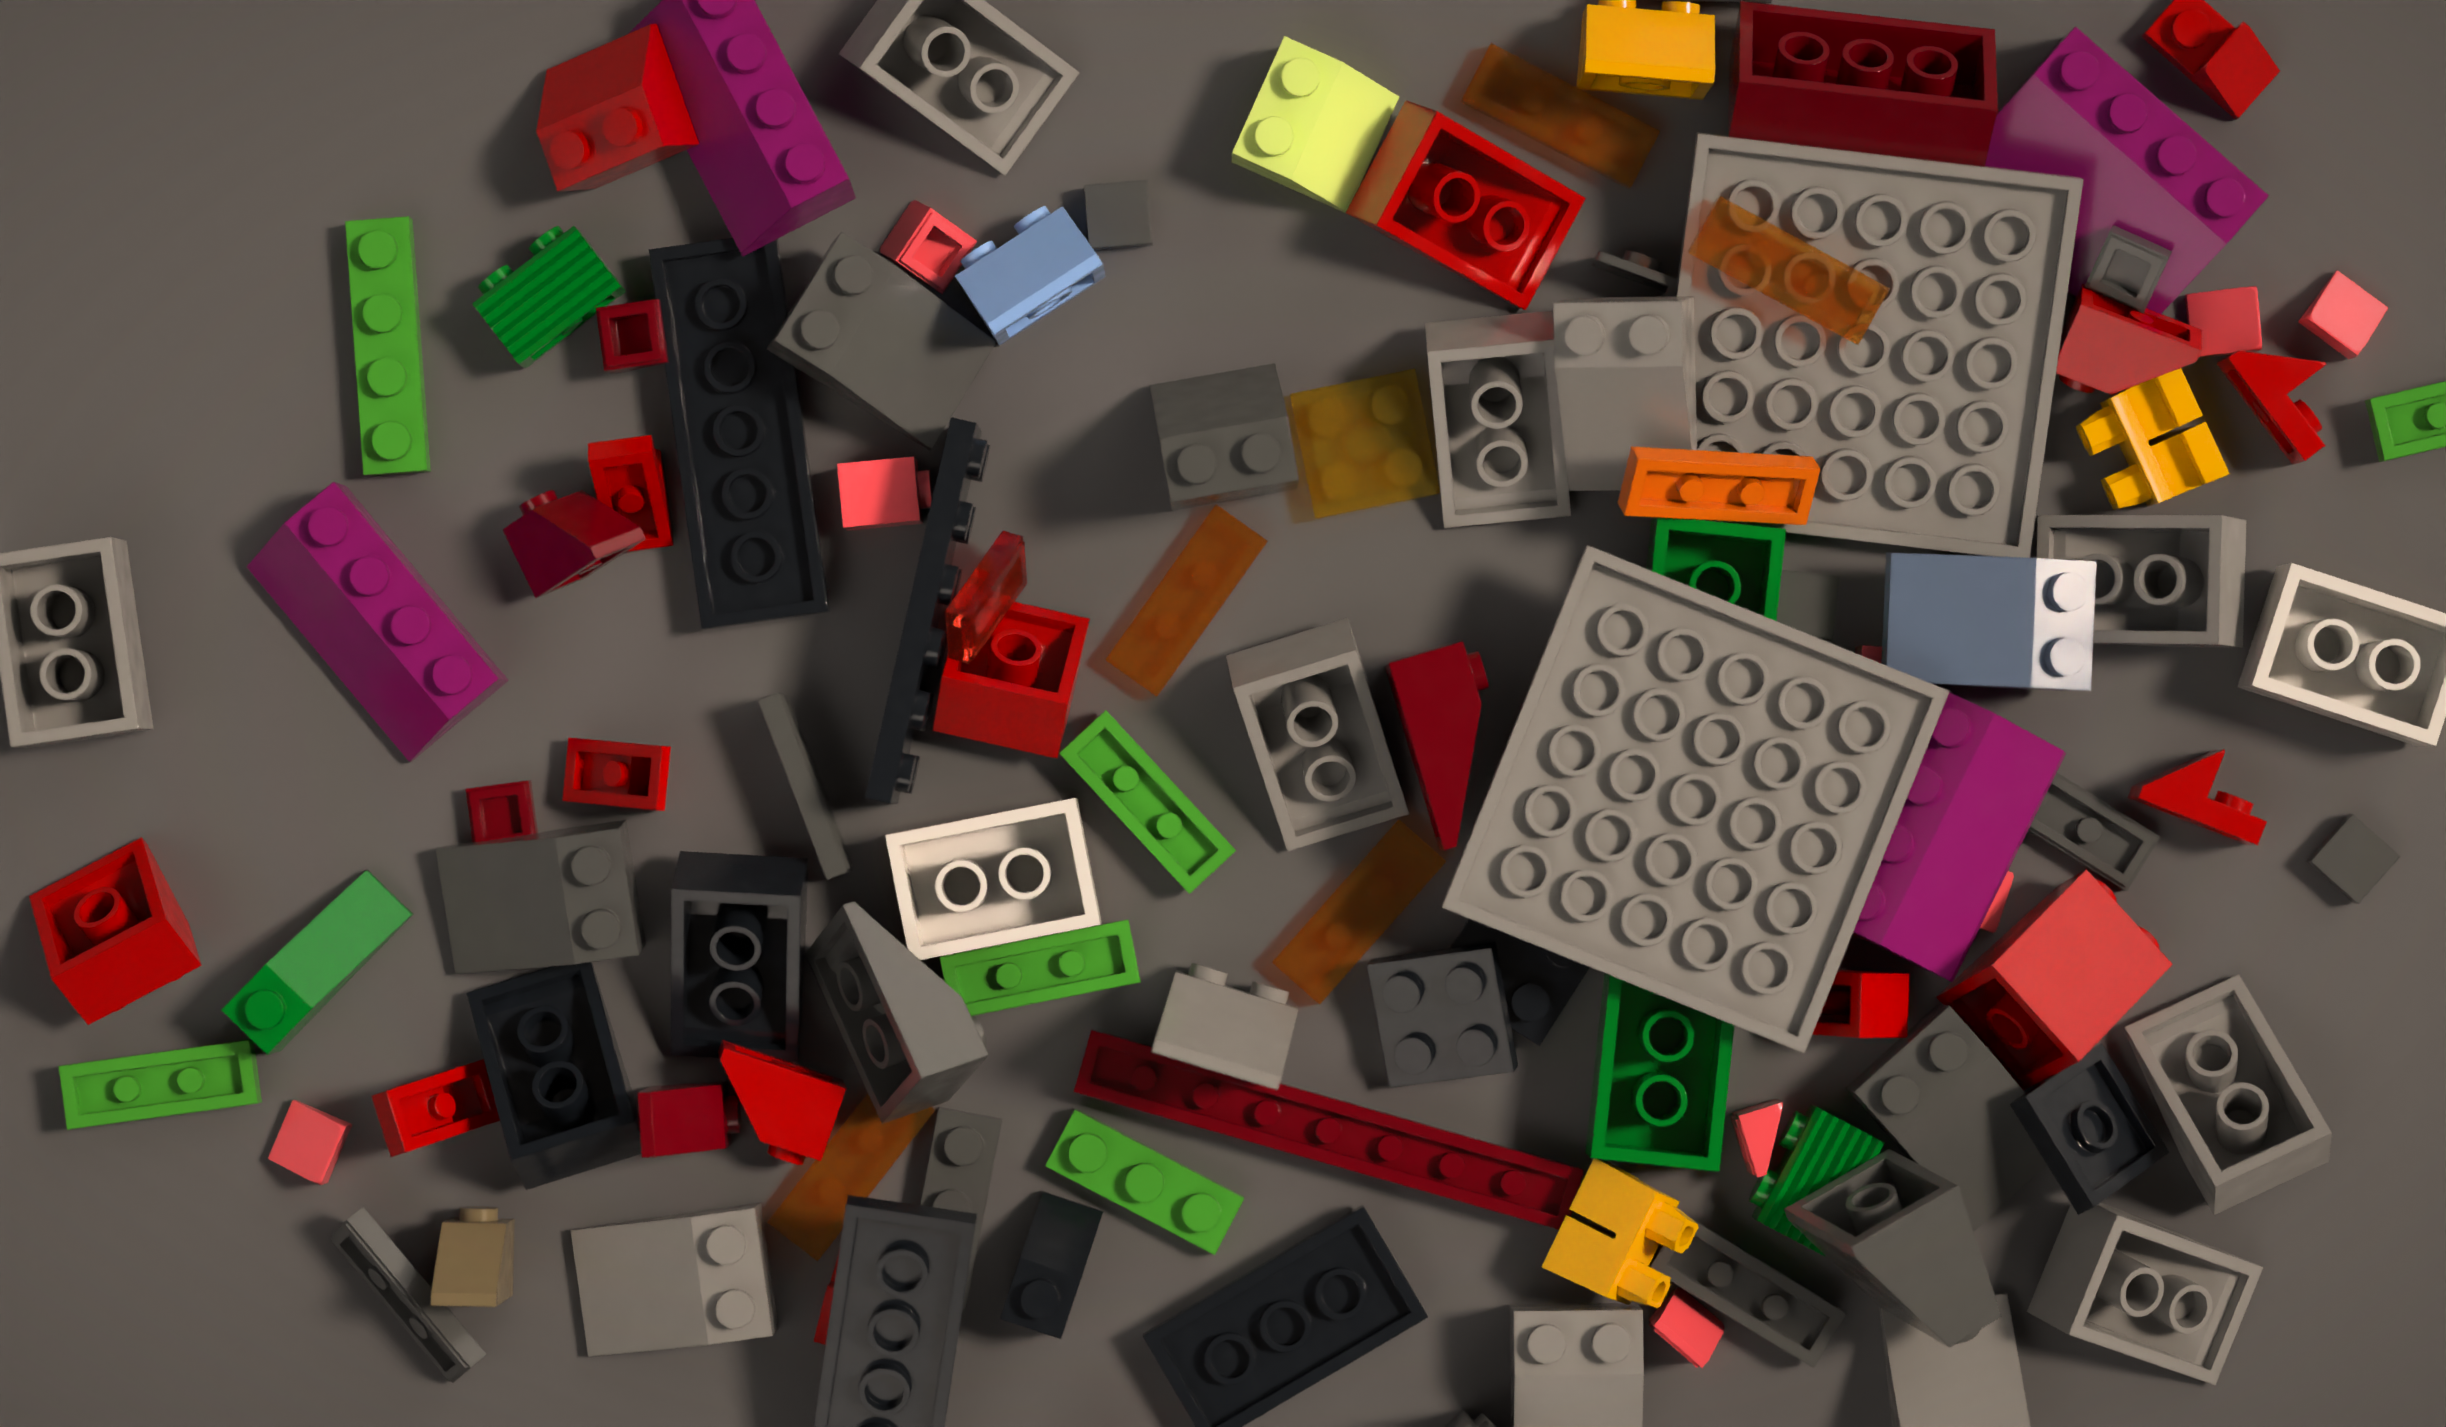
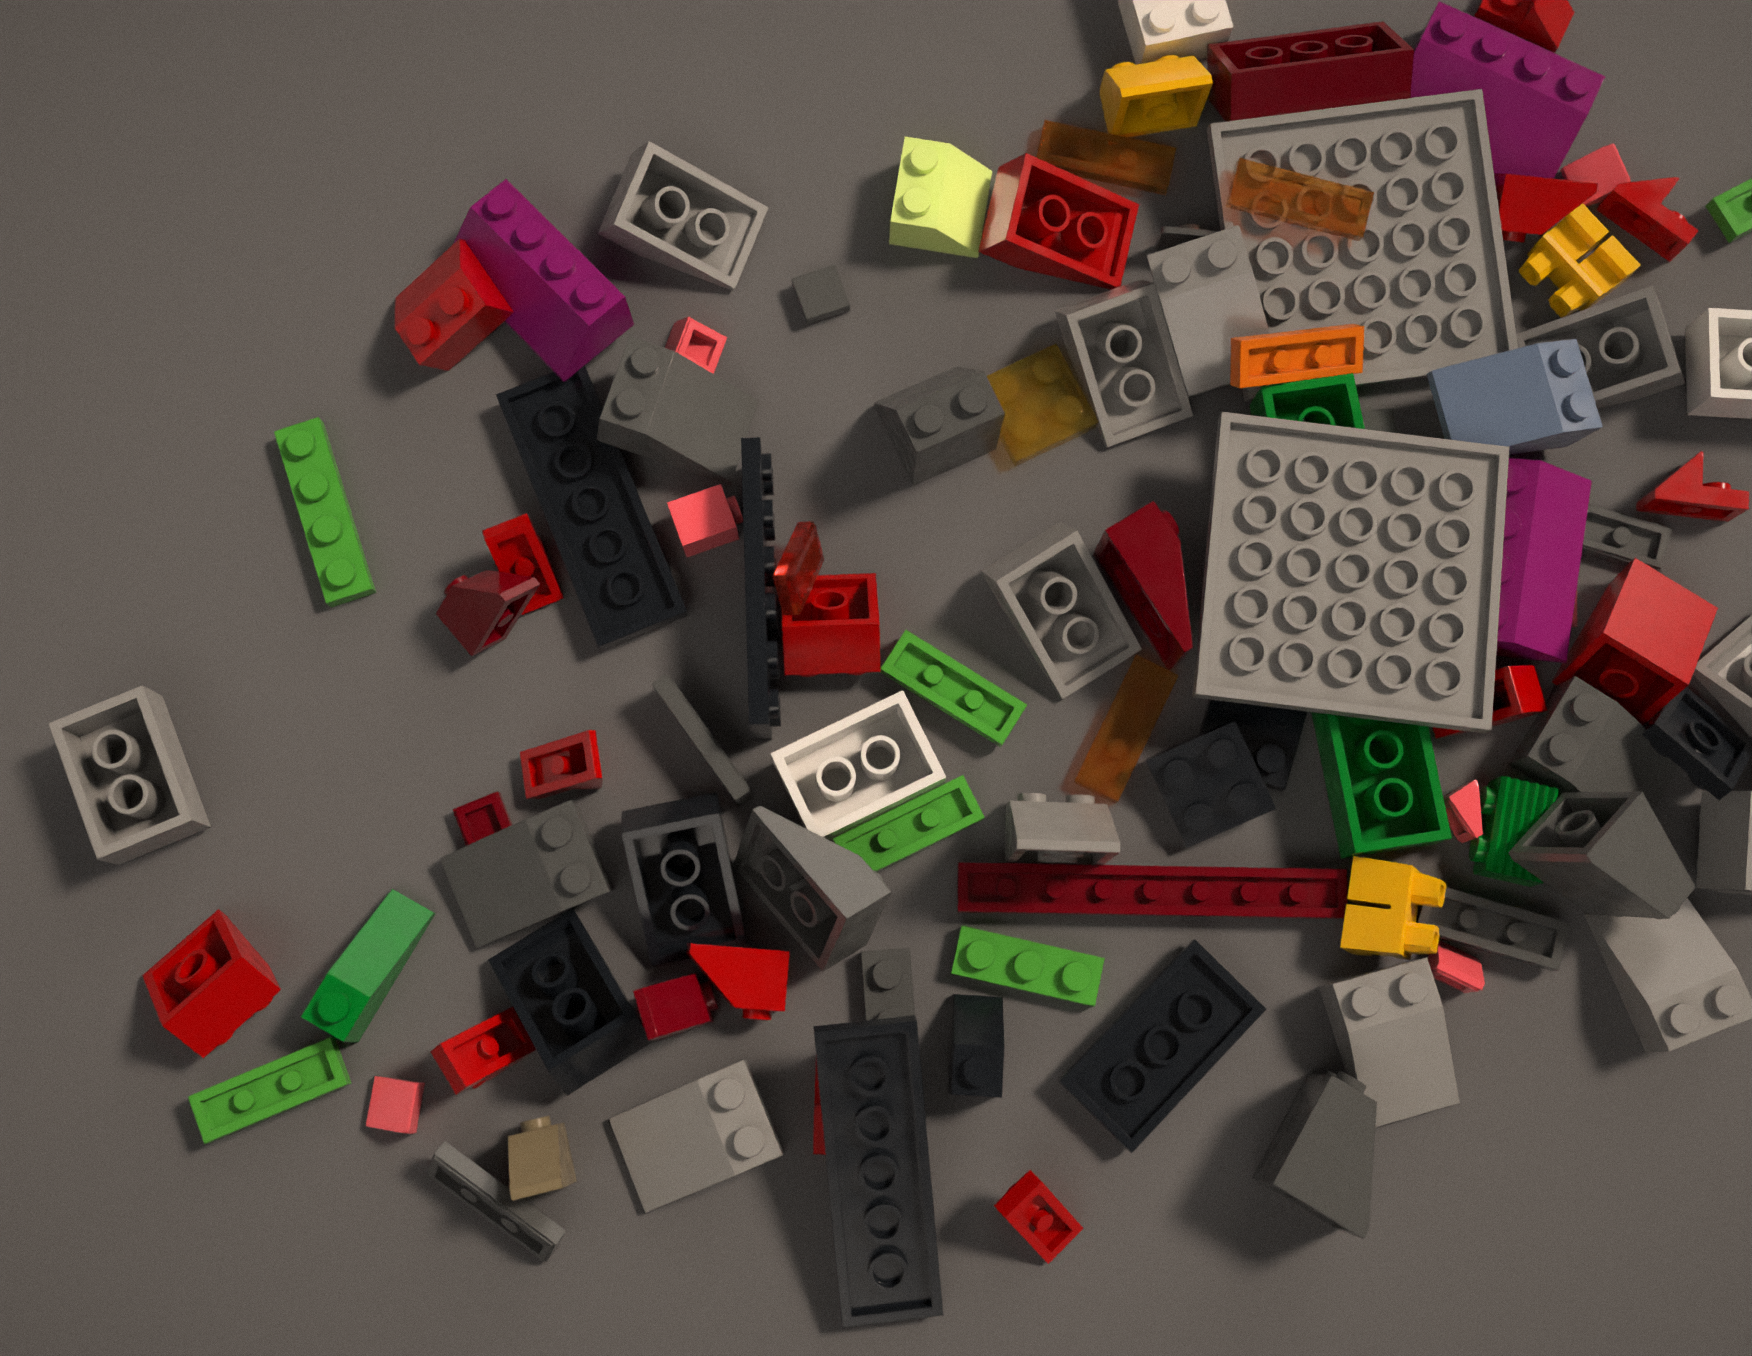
camera: 15 degrees left, 10 degrees down
magenta slope [247,482,509,762] -> none
green brick [472,226,626,369] -> none
dark red slope [596,299,669,374] -> none
clear orange tile [768,1093,936,1261] -> none
light blue slope [955,206,1106,346] -> none
clear orange tile [1105,504,1268,697] -> none
dark grey tile [2085,225,2172,313] -> none
coral slope [2298,270,2388,360] -> none

